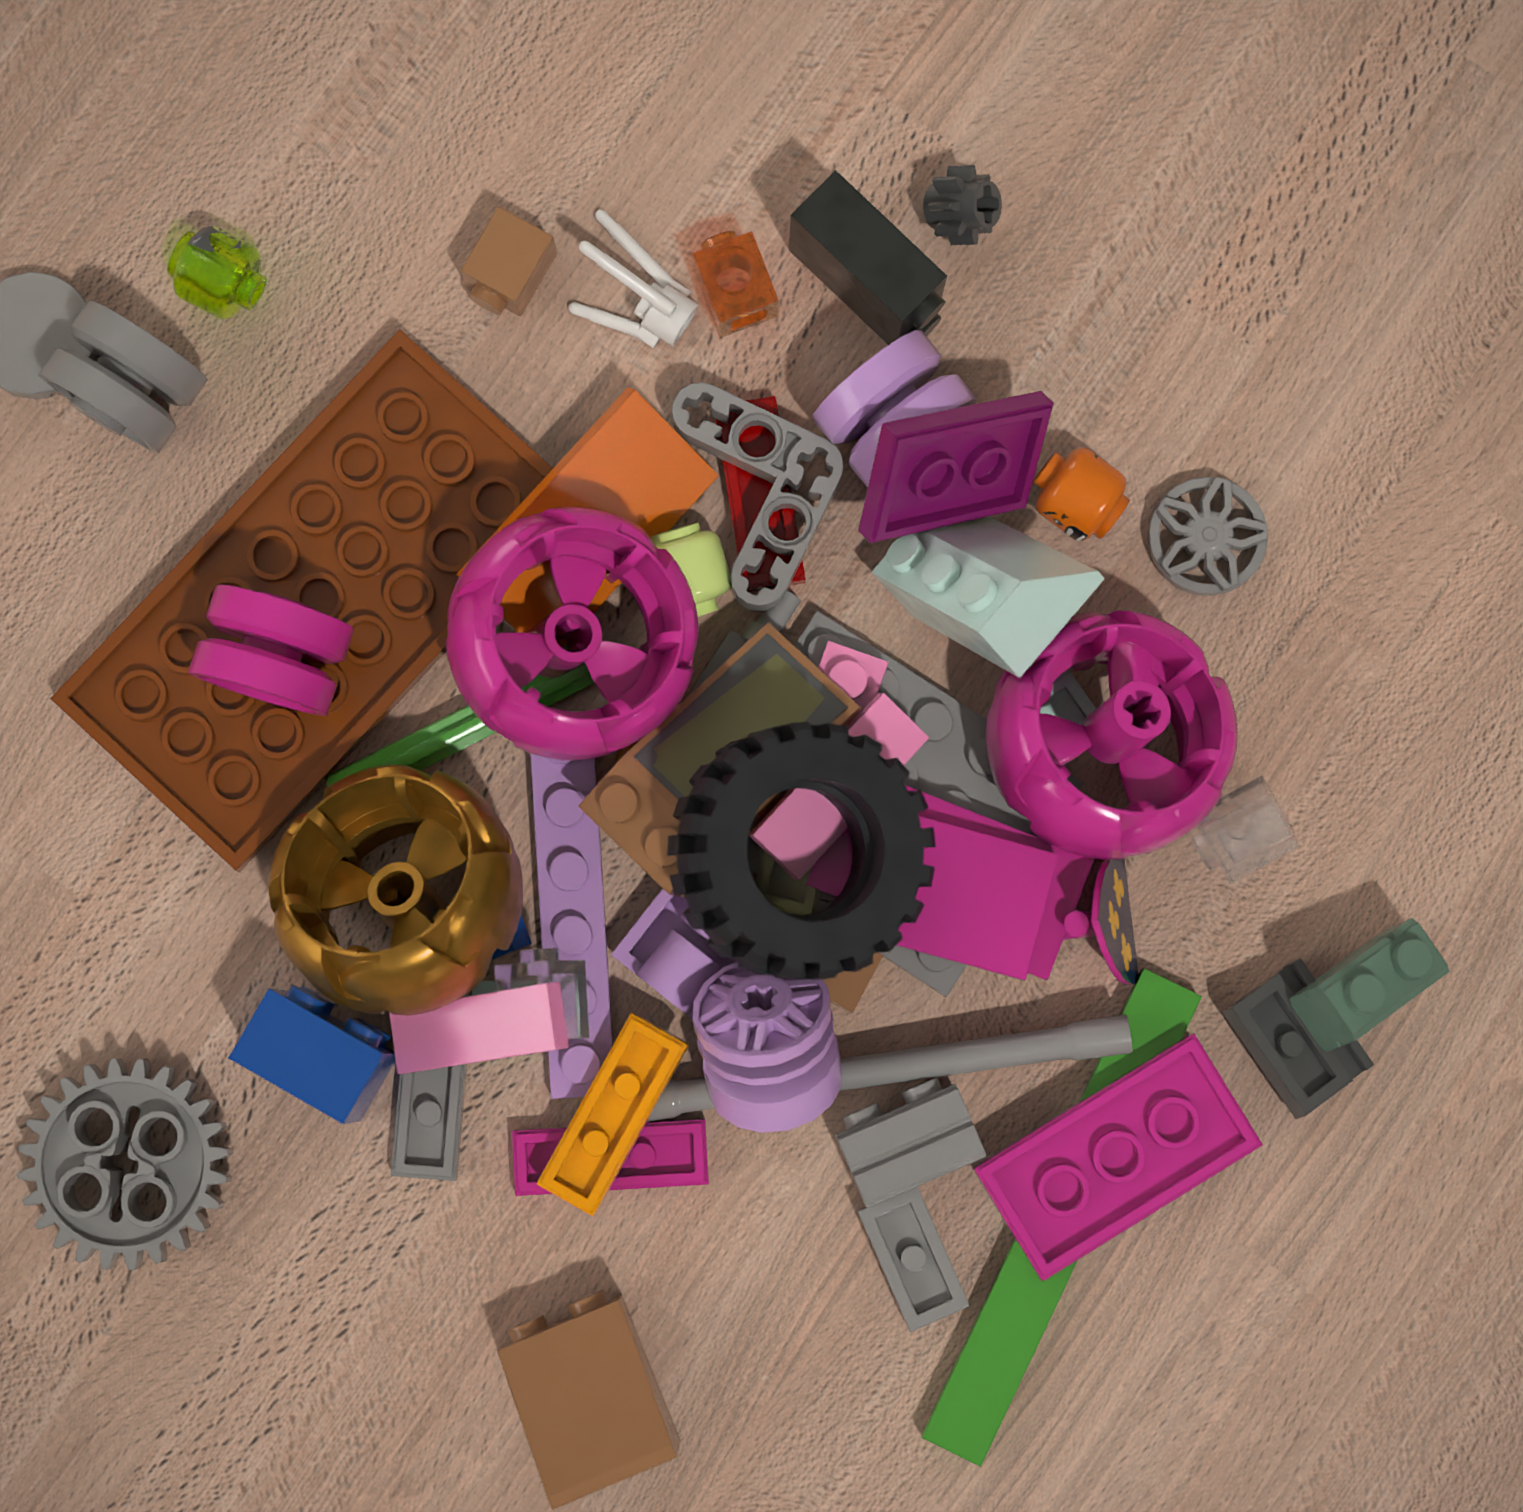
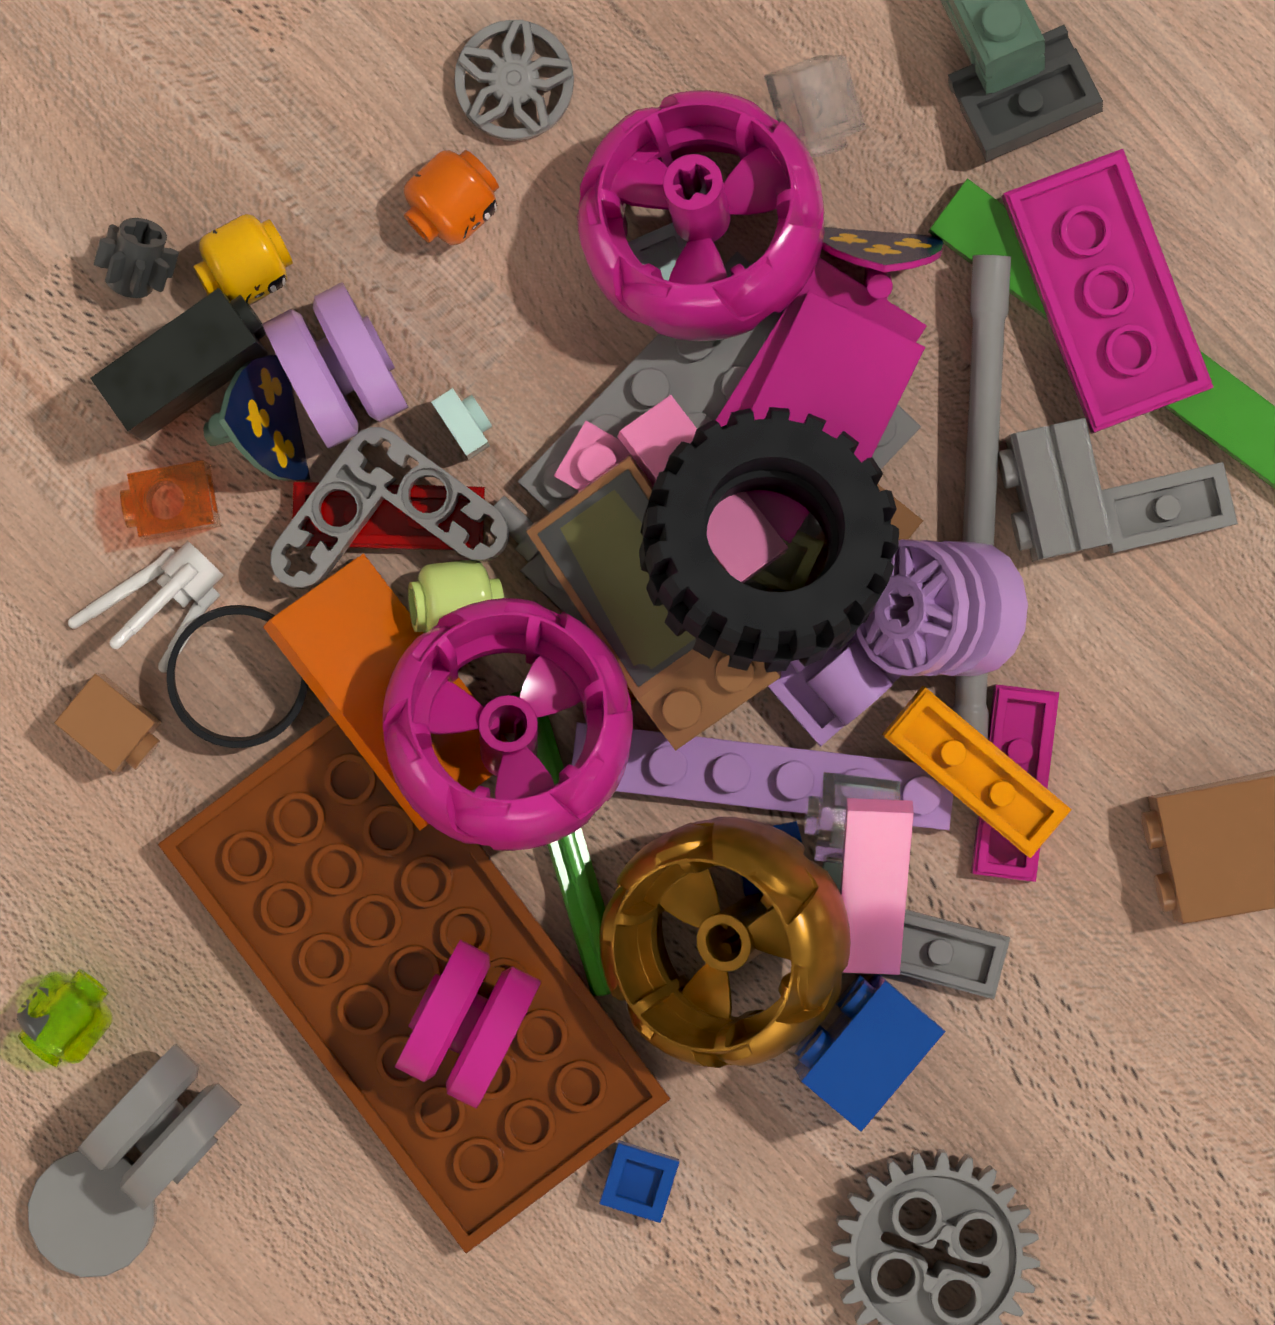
camera: 75 degrees left, 5 degrees up
magenta tile [858,391,1054,543] -> none
light aqua slope [872,516,1104,678] -> none
none -> black tyre [167,605,308,748]
none -> yellow head [193,214,293,305]
none -> dark blue shield [203,355,310,482]
none -> light aqua plate [431,388,492,460]
none -> blue plate [599,1140,680,1223]

